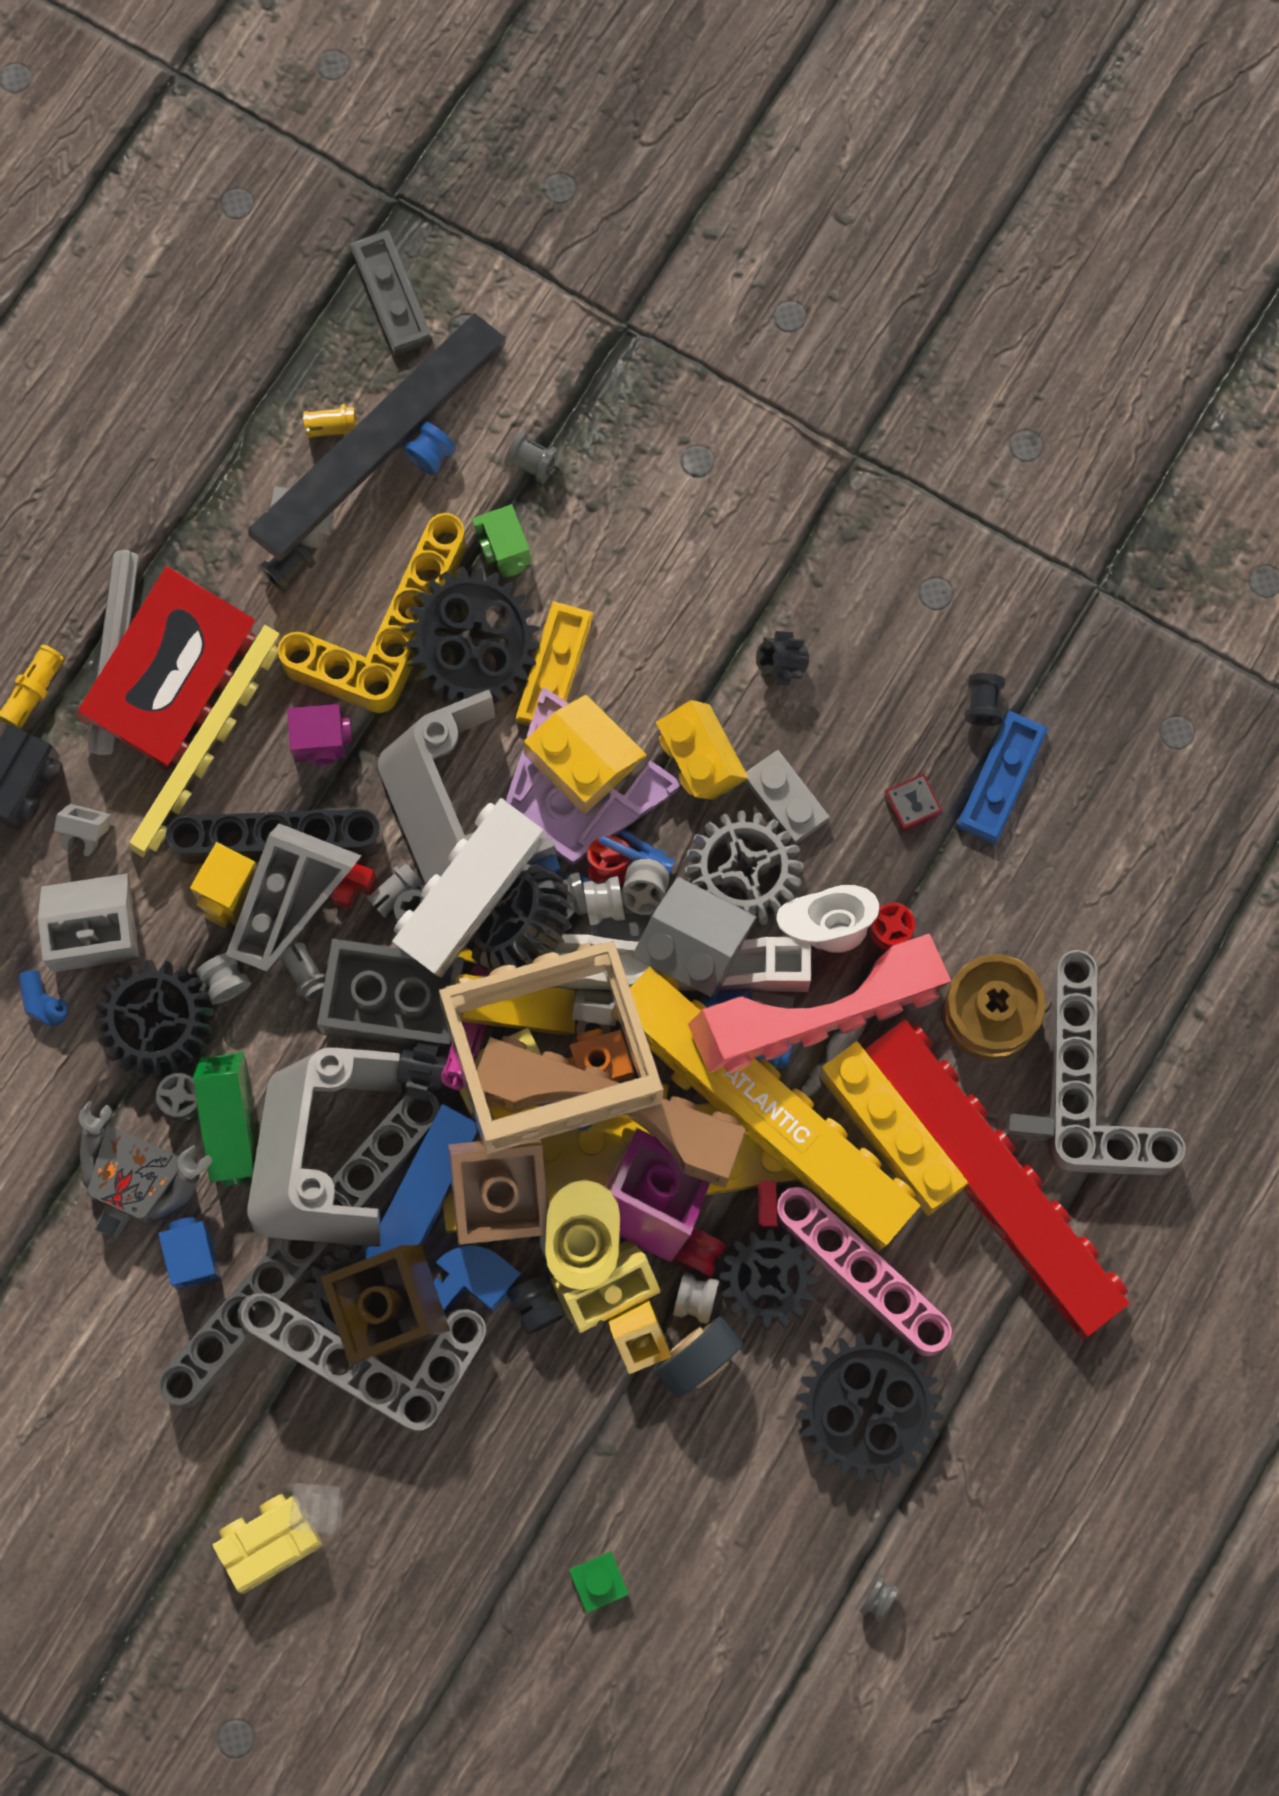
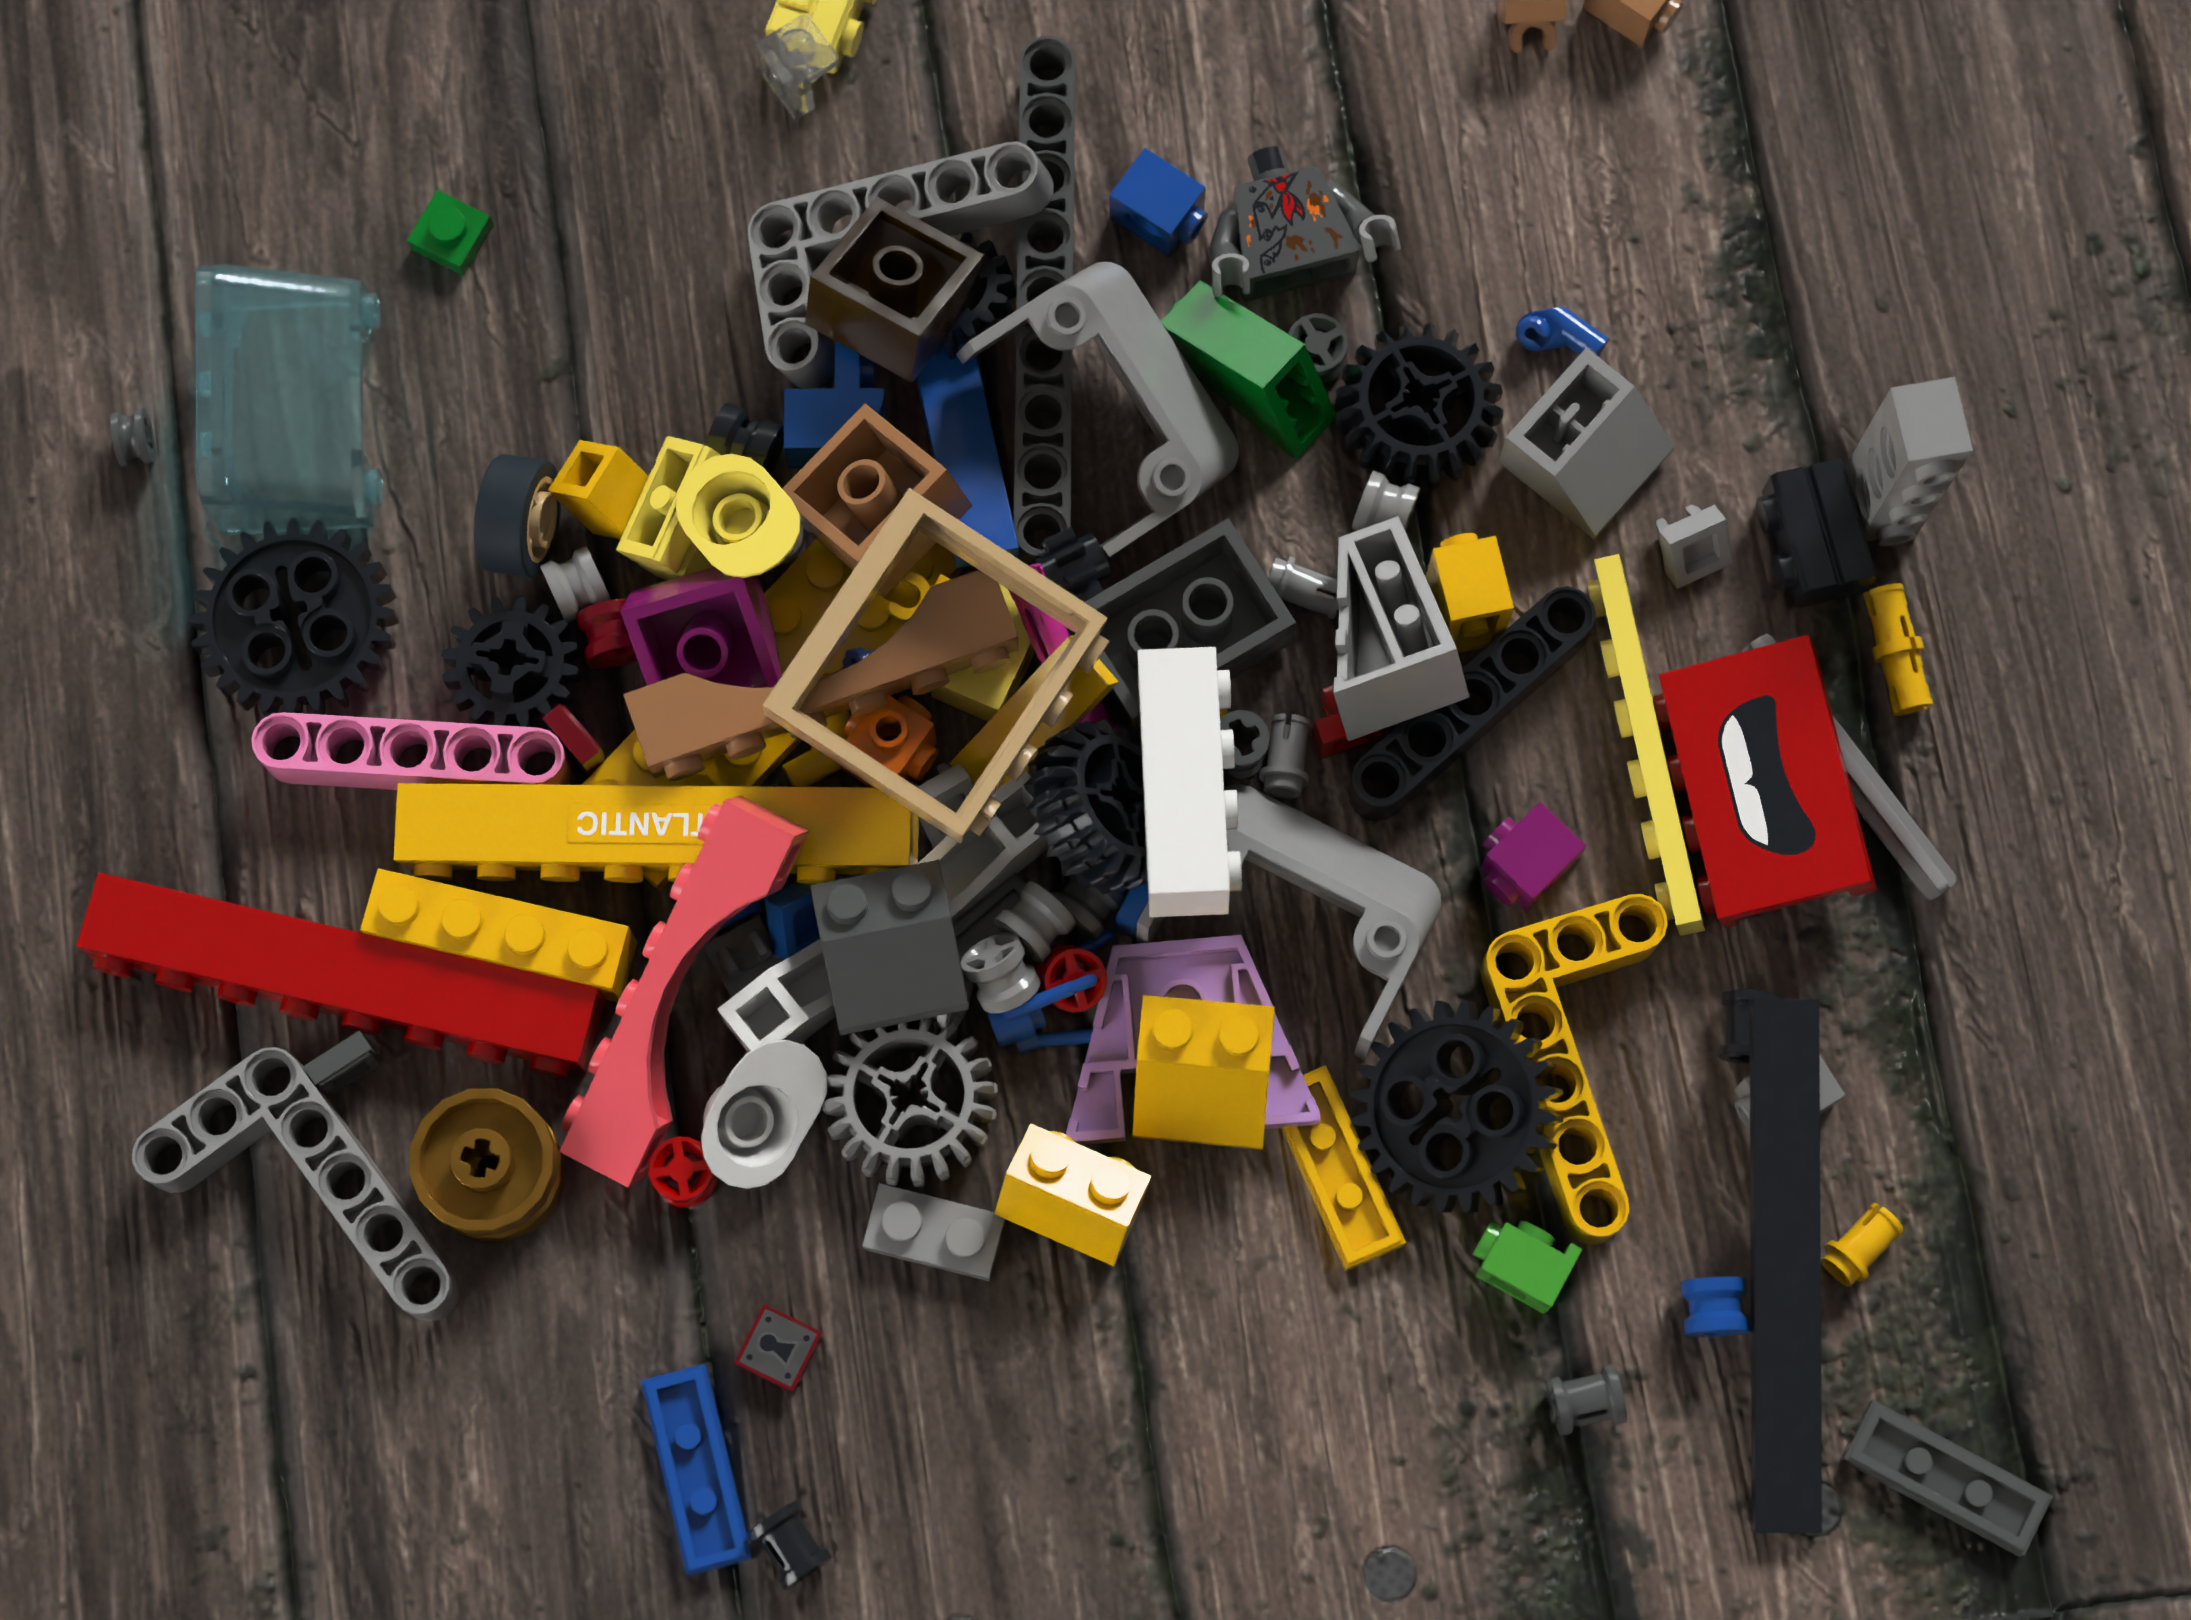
camera: 140 degrees right, 0 degrees up
black gear [756,631,809,685] -> none
none -> clear light blue windscreen [195,264,383,535]

